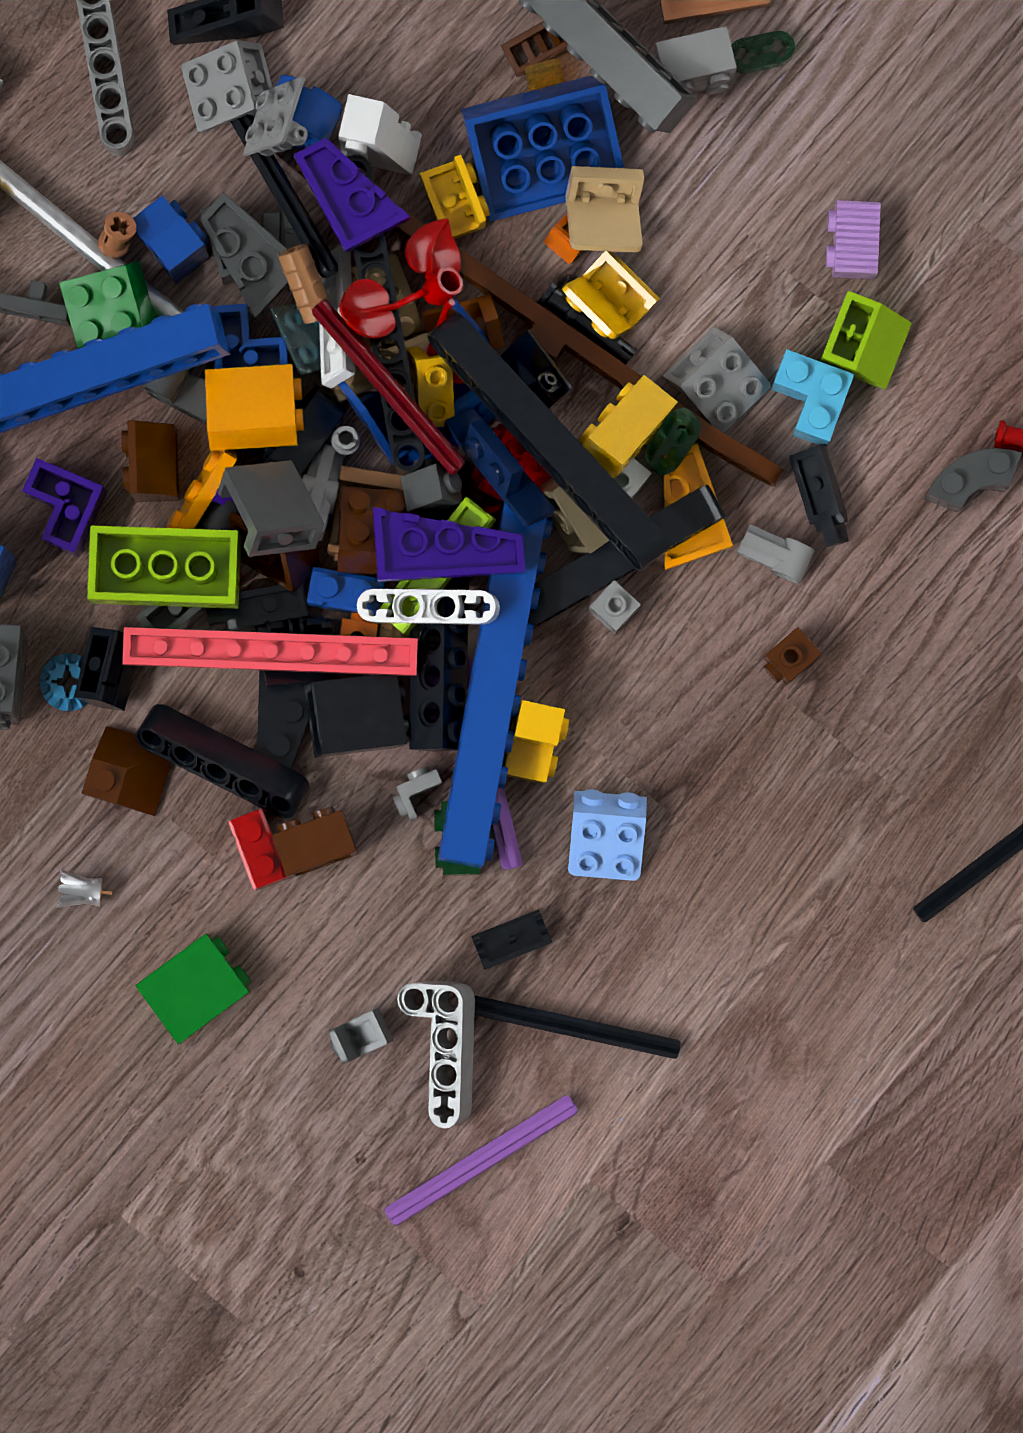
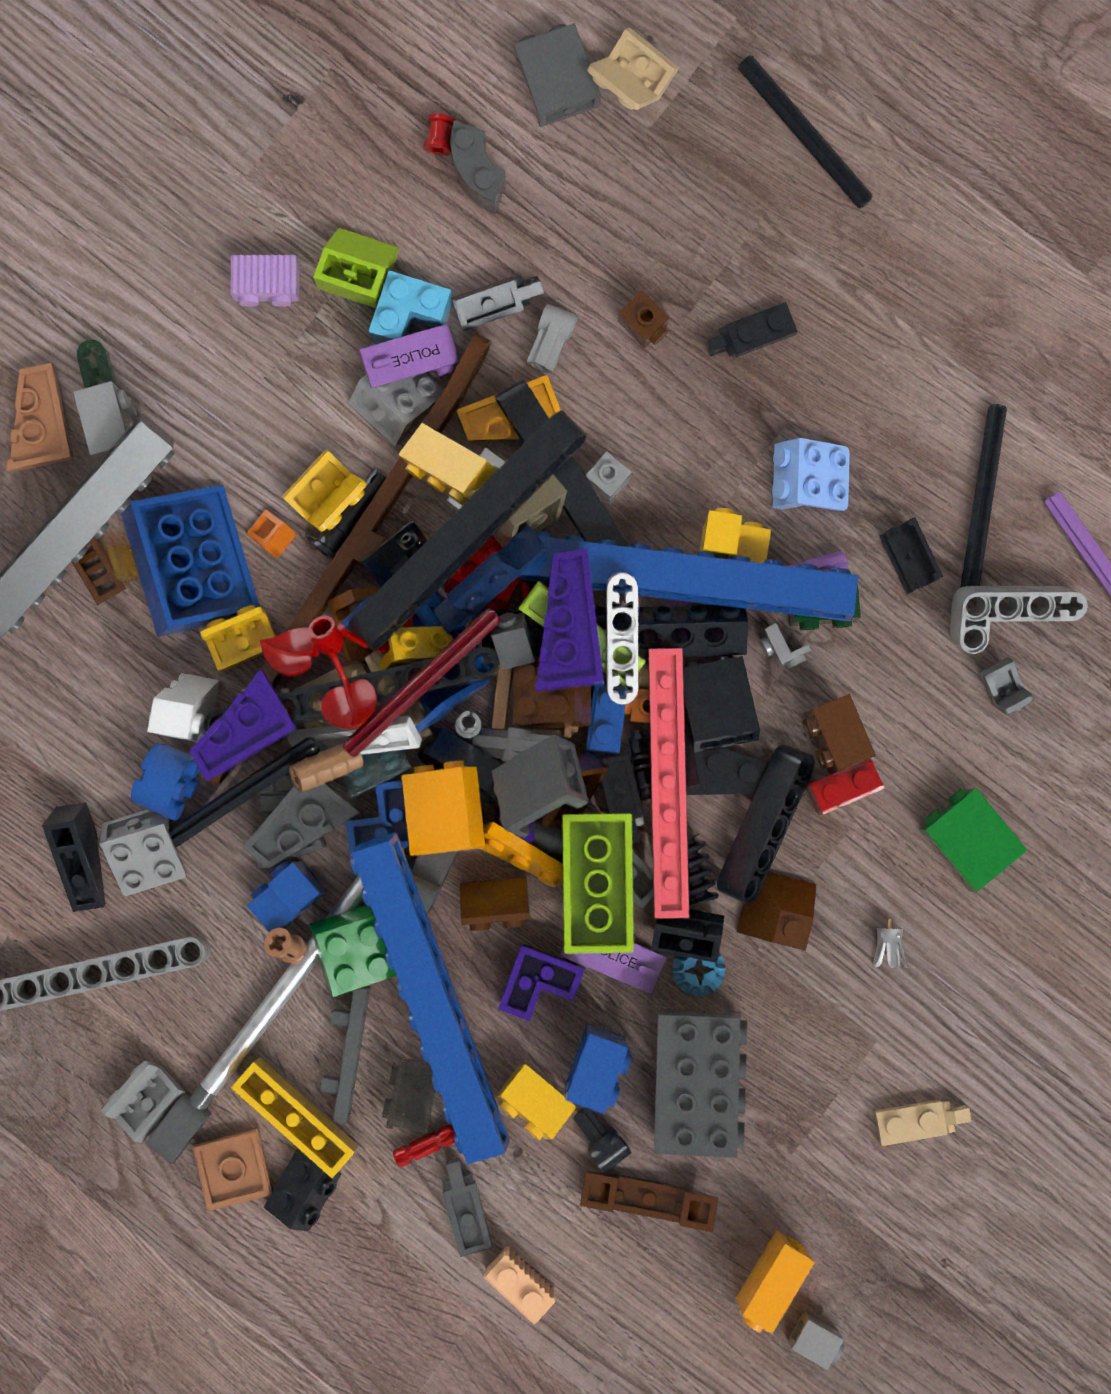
camera: 90 degrees left, 0 degrees up
light grey hinge [243,76,308,156] -> none
tan bracket [565,166,644,252] -> none
clear green beam [645,408,701,475] -> none
none -> medium lavender door [358,325,460,388]
none -> medium lavender door [560,943,667,994]
none -> black piece [687,833,719,906]
none -> black hinge [706,302,798,357]

